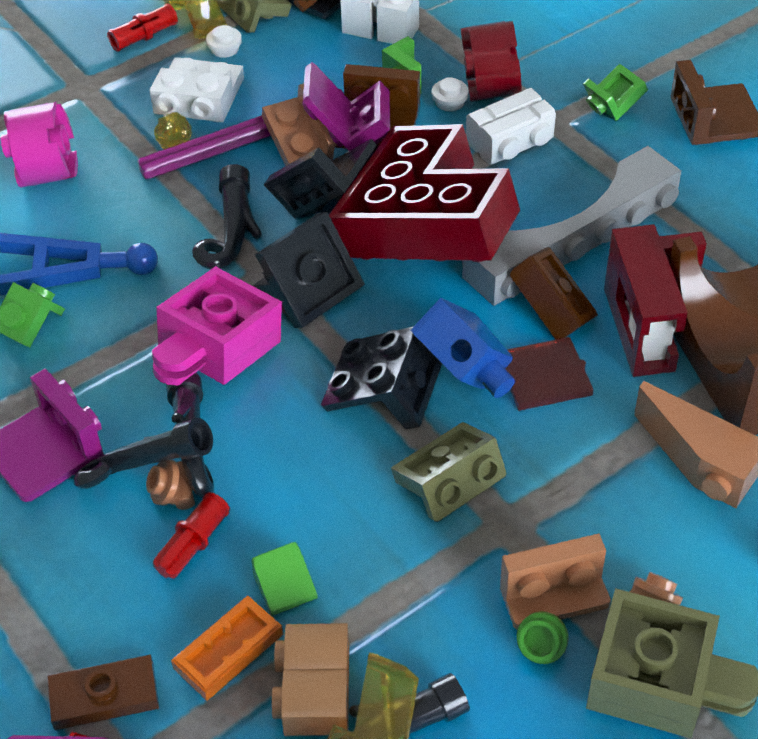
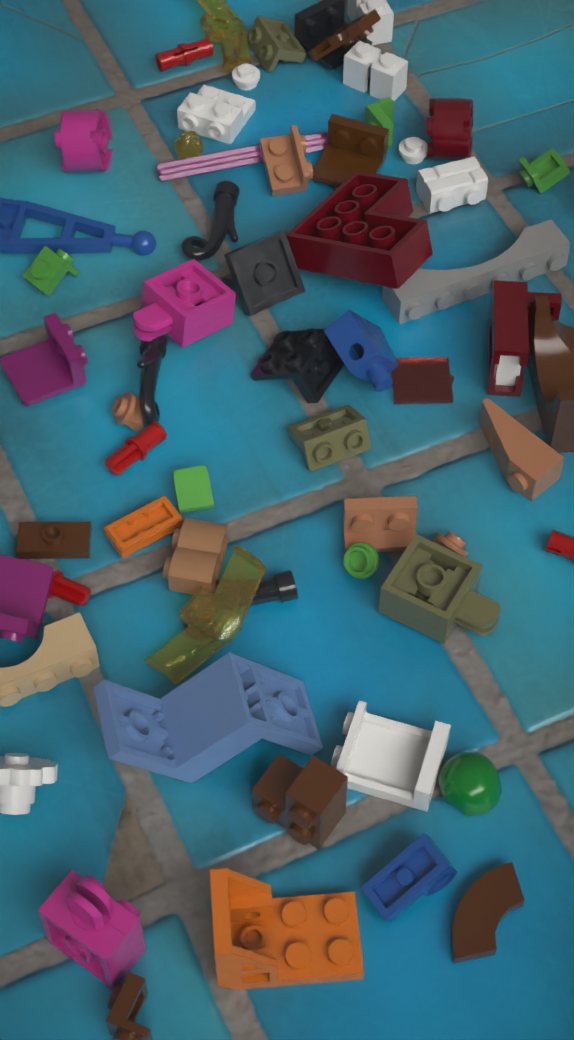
camera: 10 degrees right, 5 degrees up
black plant [74,418,213,489] -> none
black bracket [263,139,377,219] -> none
magenta bracket [302,62,390,151] -> none
reddish brown slope [510,247,598,341] -> none

